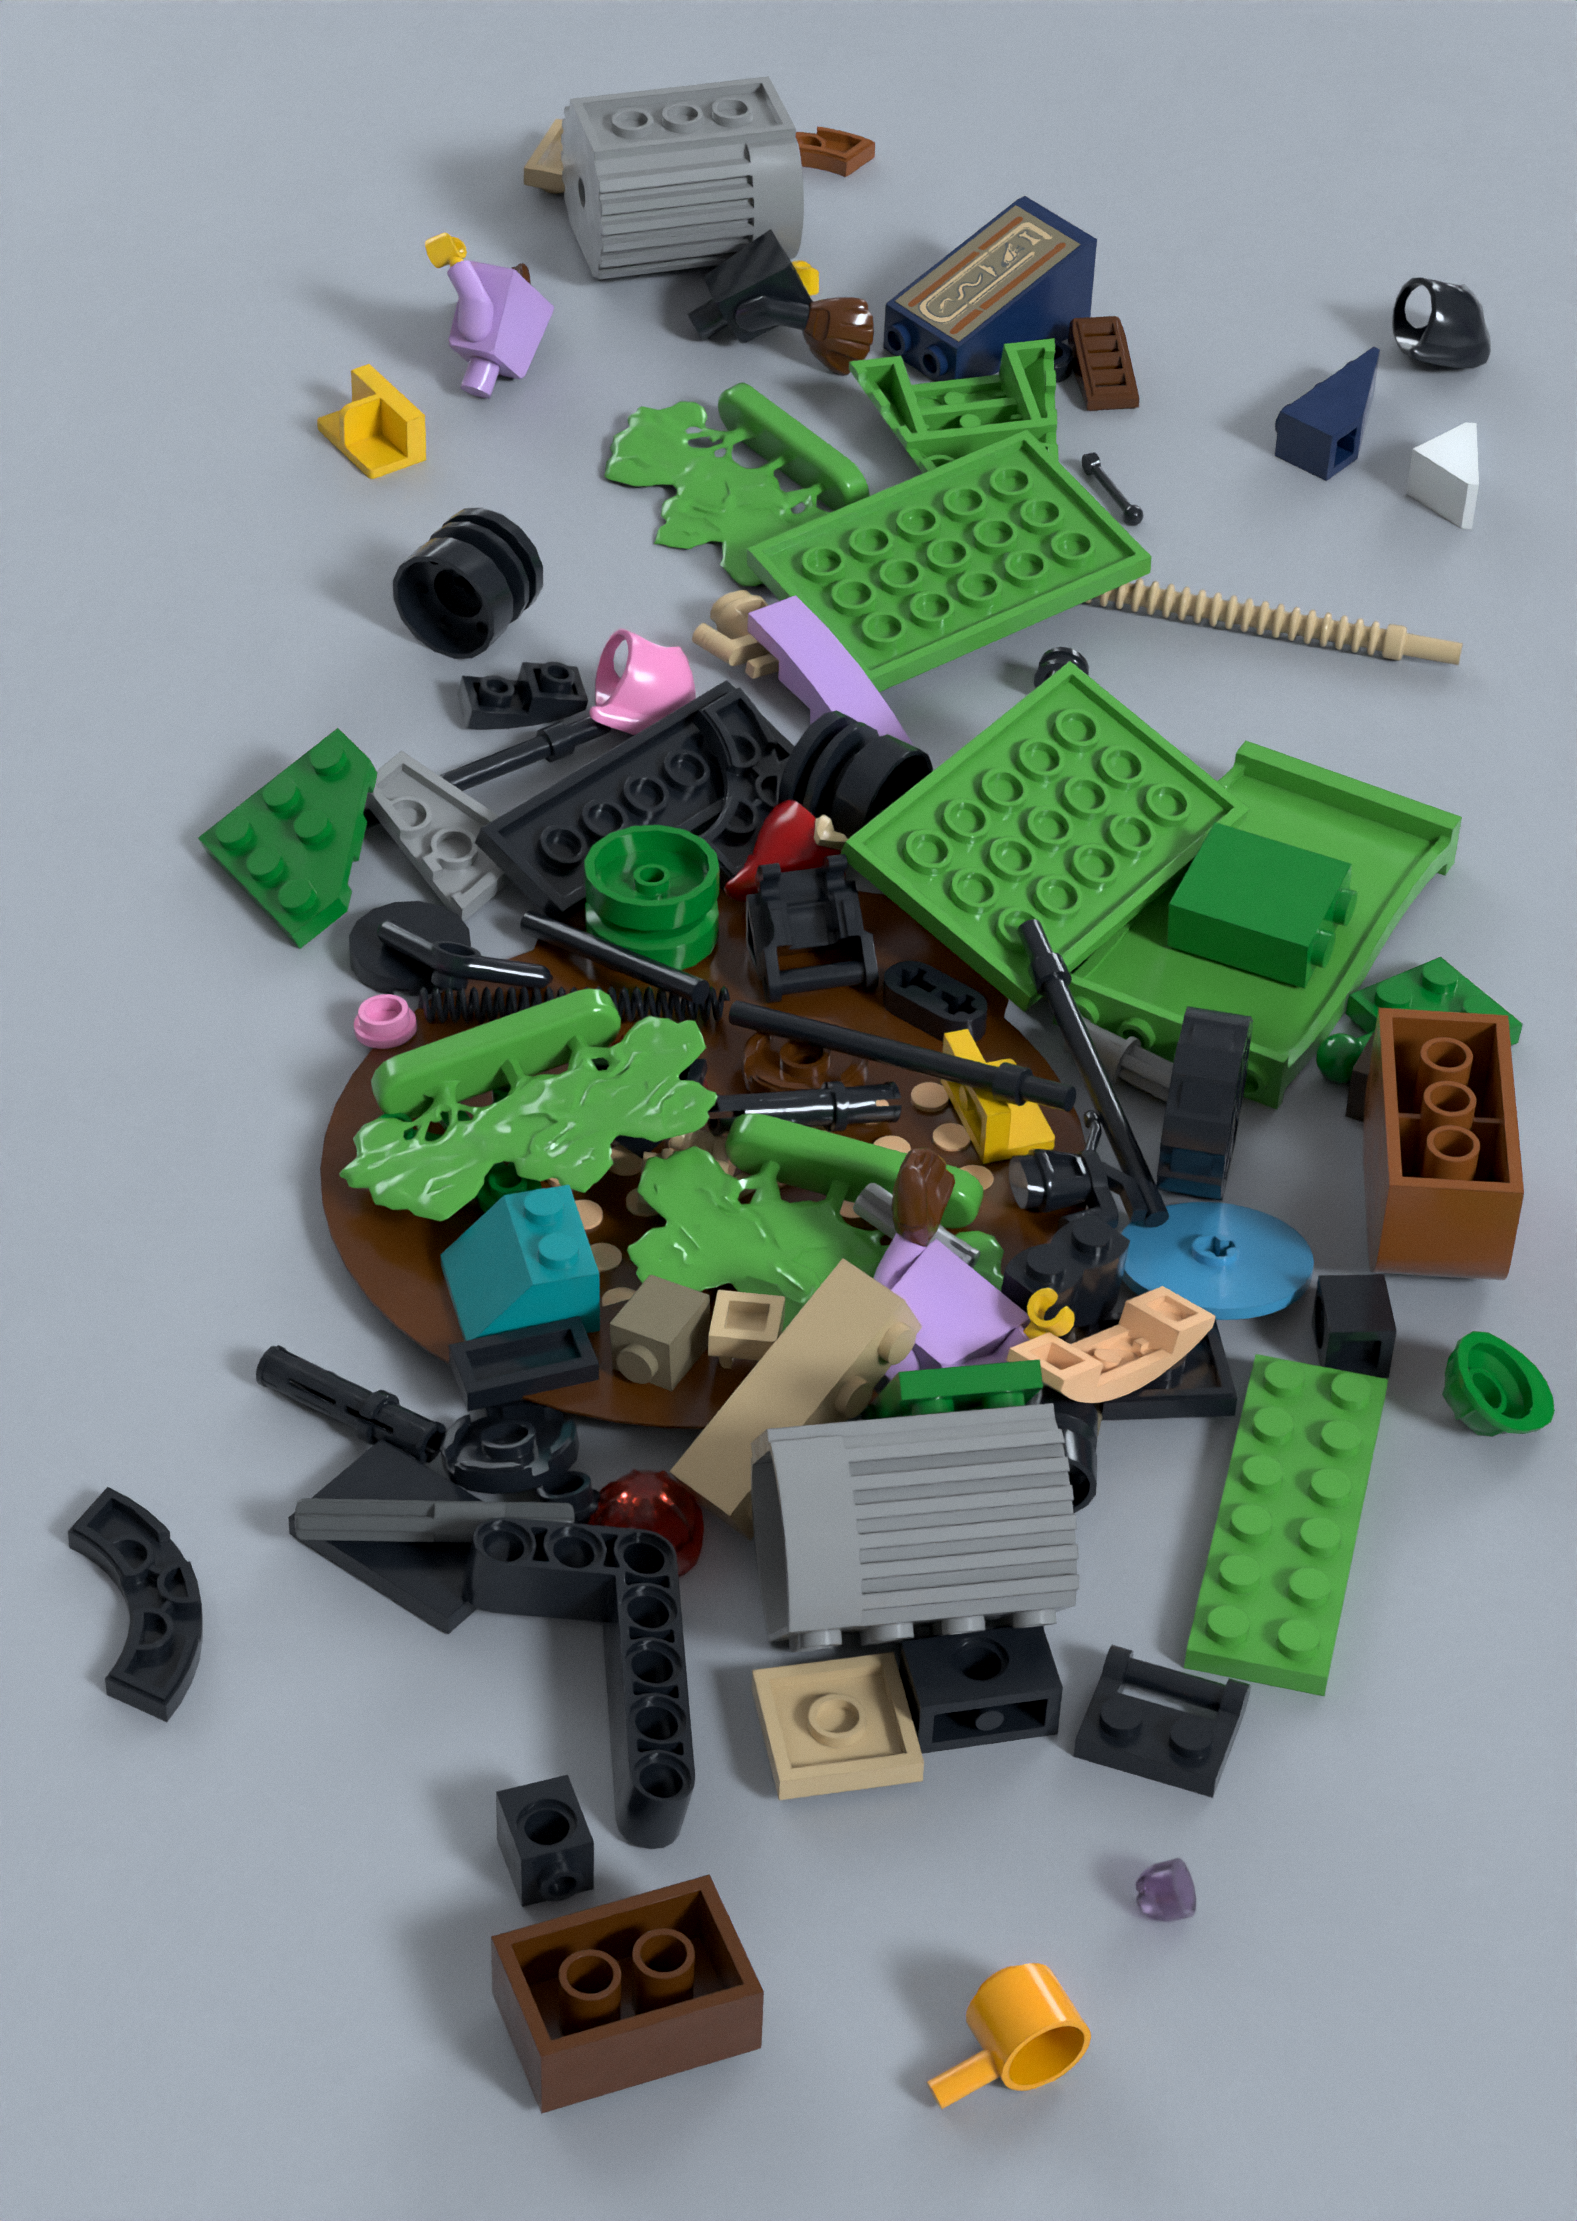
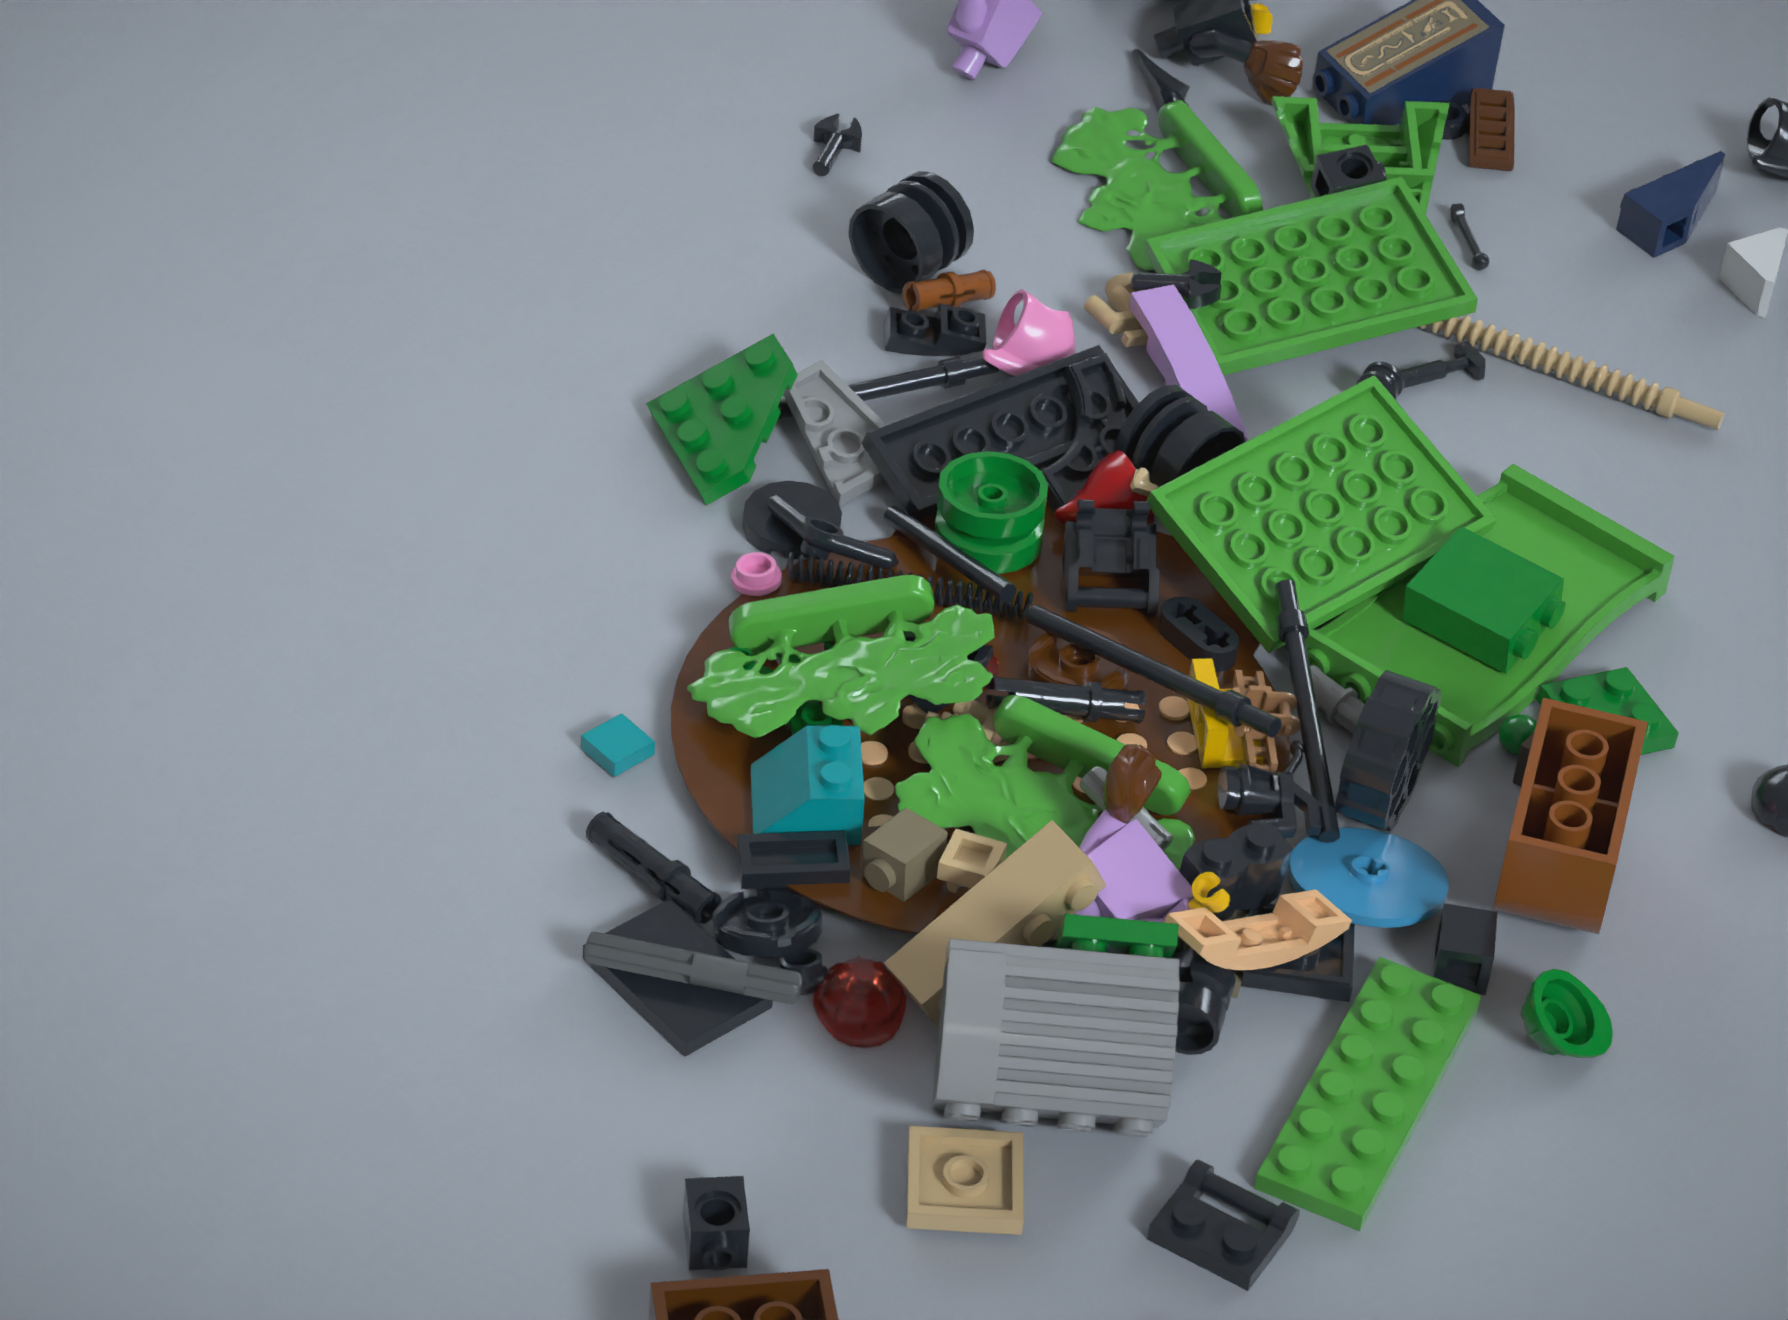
camera: 10 degrees right, 0 degrees up
black tile [68,1487,203,1722] -> none
yellow panel [317,364,426,479] -> none
black beam [461,1517,695,1849] -> none
black brick [899,1625,1063,1754] -> none
none -> teal tile [581,713,655,777]
none -> black bar [812,113,862,176]
none -> dark orange pin [902,269,996,311]
none -> black bar [1131,259,1222,309]
none -> black piece [1132,49,1190,112]
none -> medium nougat piece [1231,670,1301,773]
none -> black brick [1310,144,1387,197]
none -> black piece [1382,341,1486,389]

